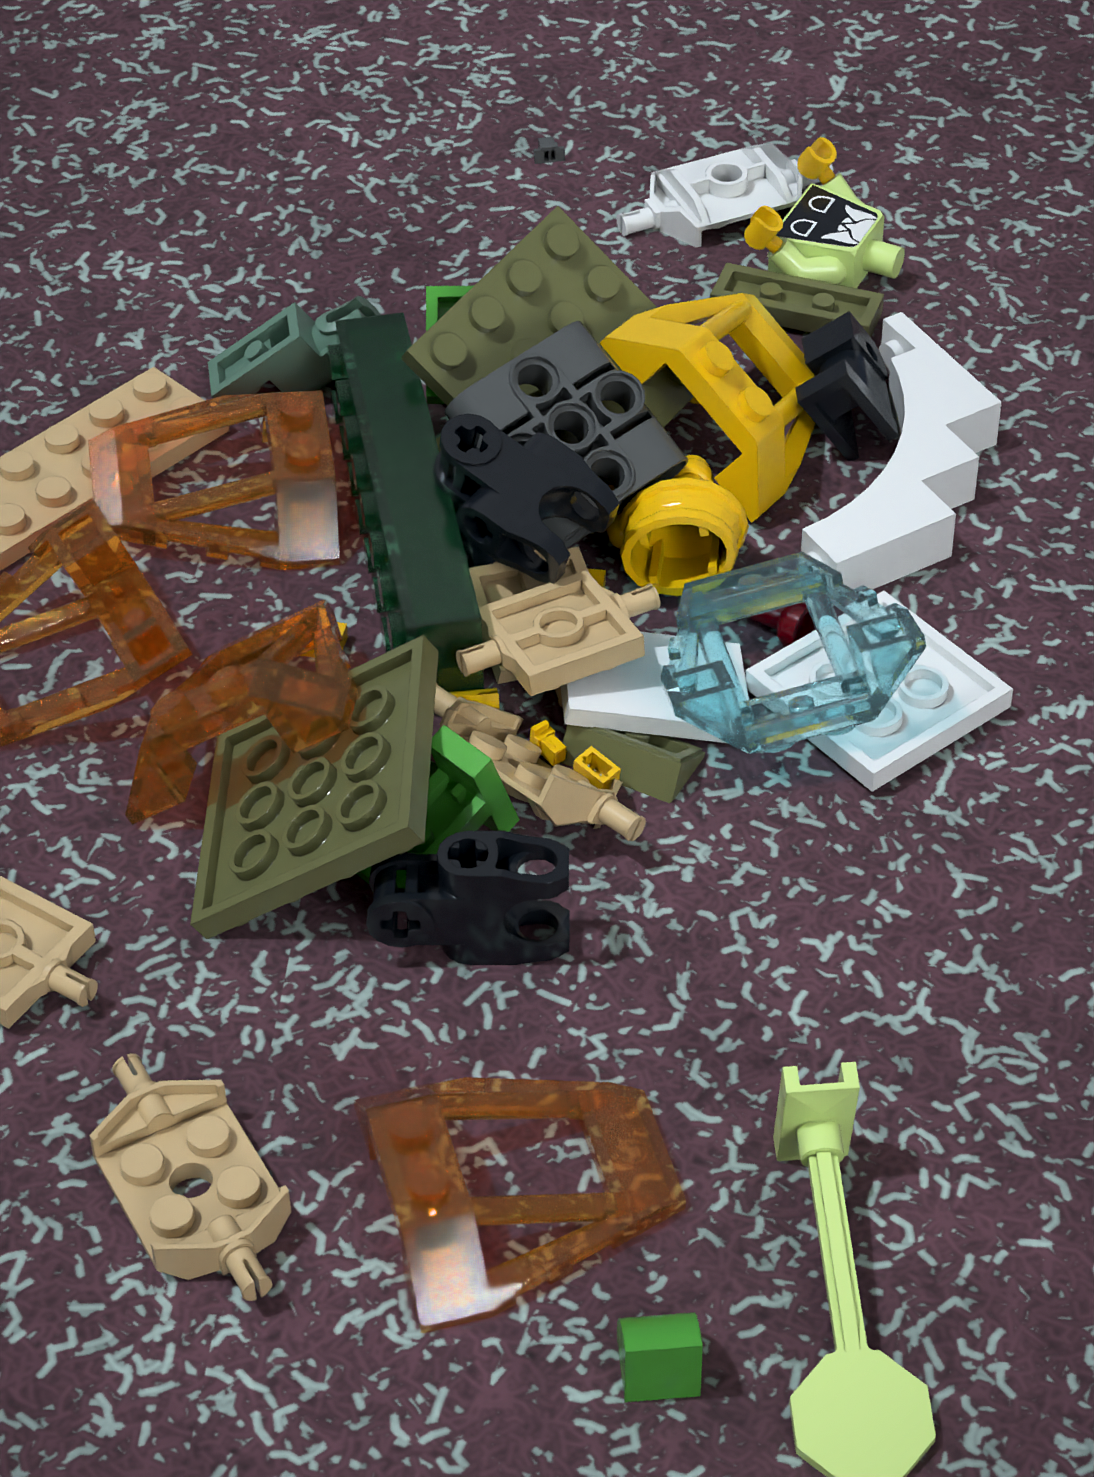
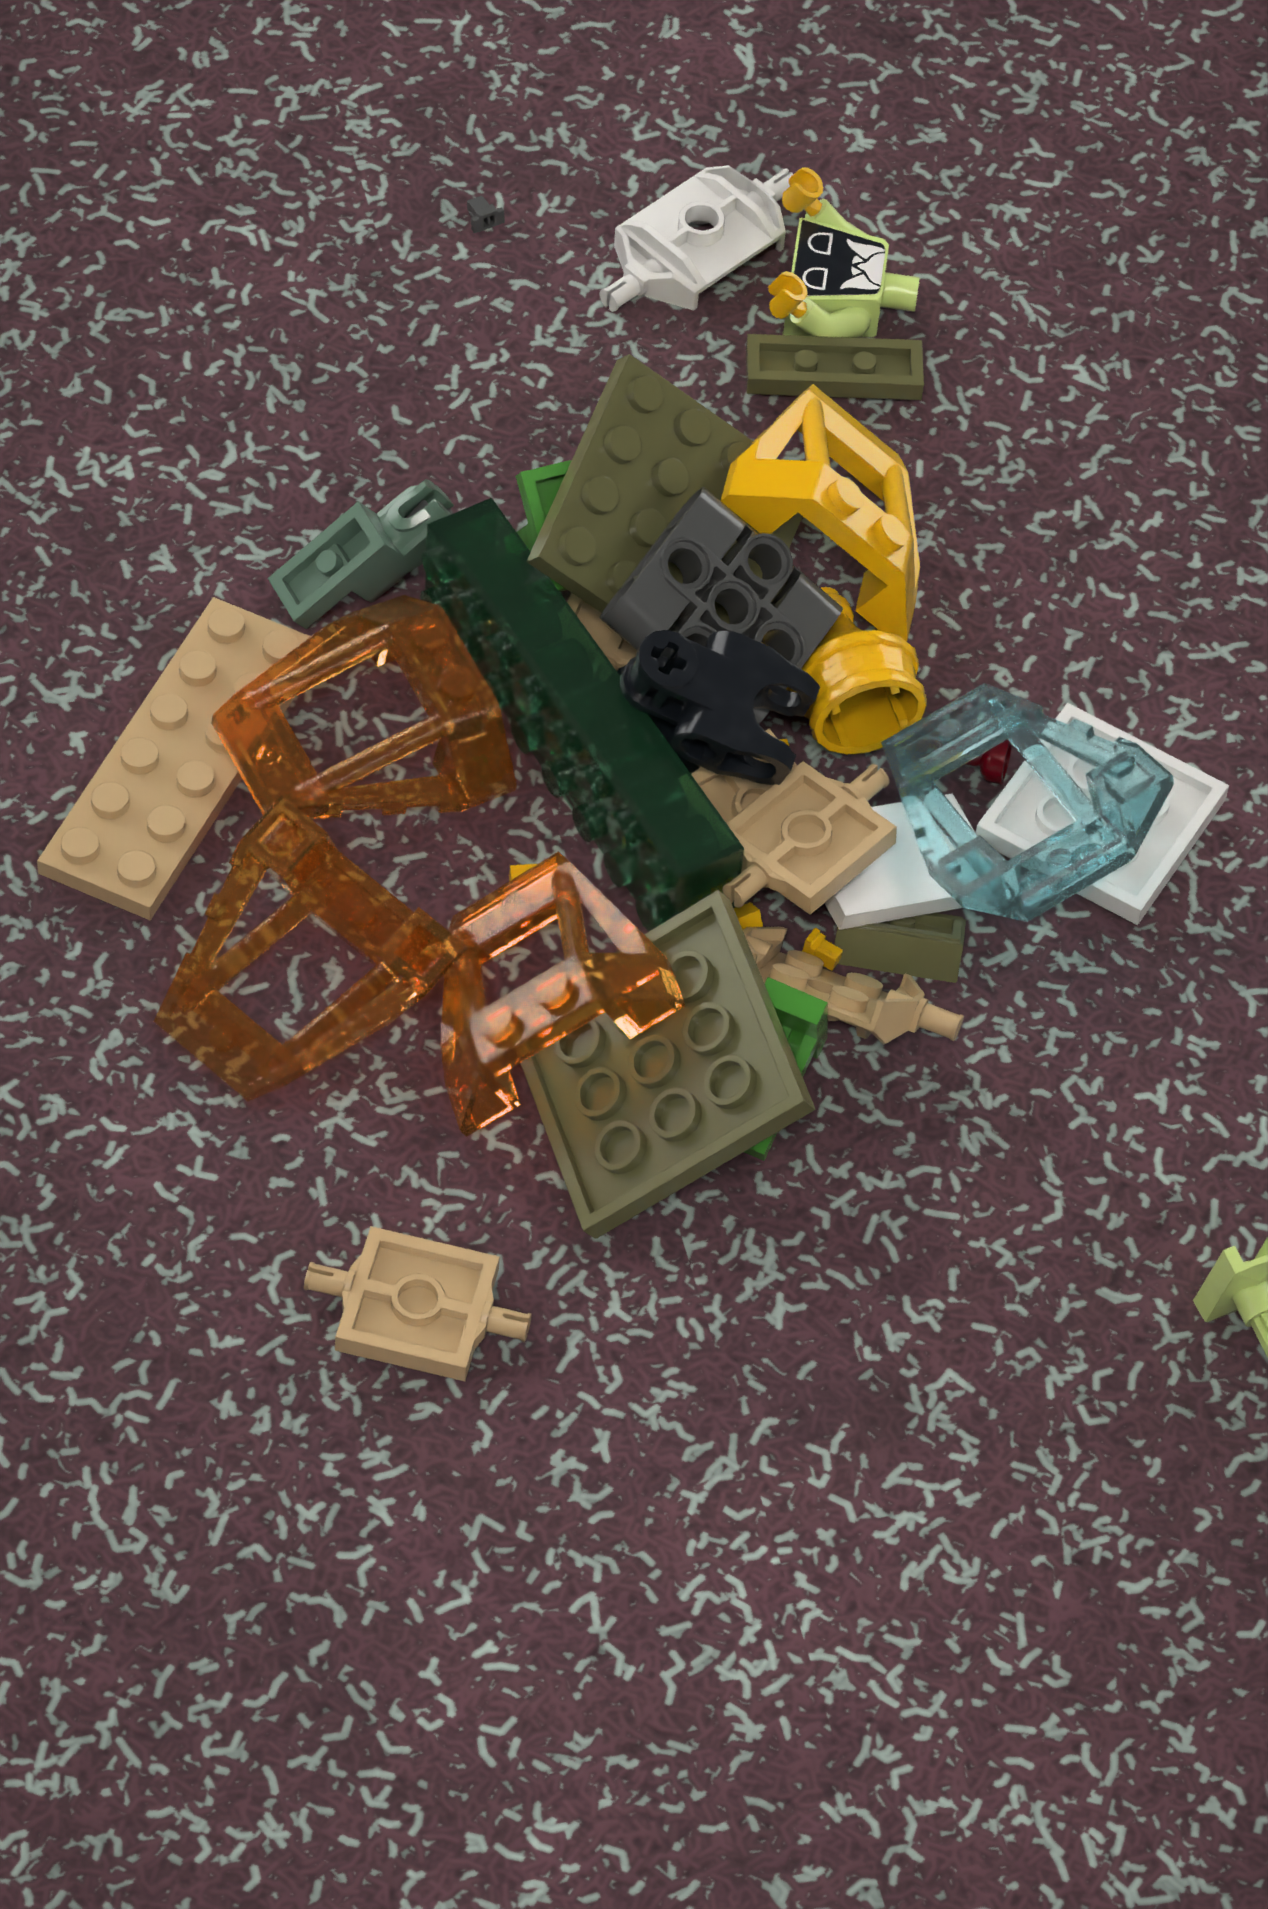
camera: 25 degrees left, 10 degrees up
tan plate [89,1054,291,1301] -> none
clear orange windscreen [354,1077,686,1334] -> none
black piece [366,831,570,965] -> none
yellow piece [573,746,621,790] -> none
bright green brick [617,1312,703,1402] -> none
black piece [795,311,899,461] -> none
white arch [798,312,1001,606] -> none

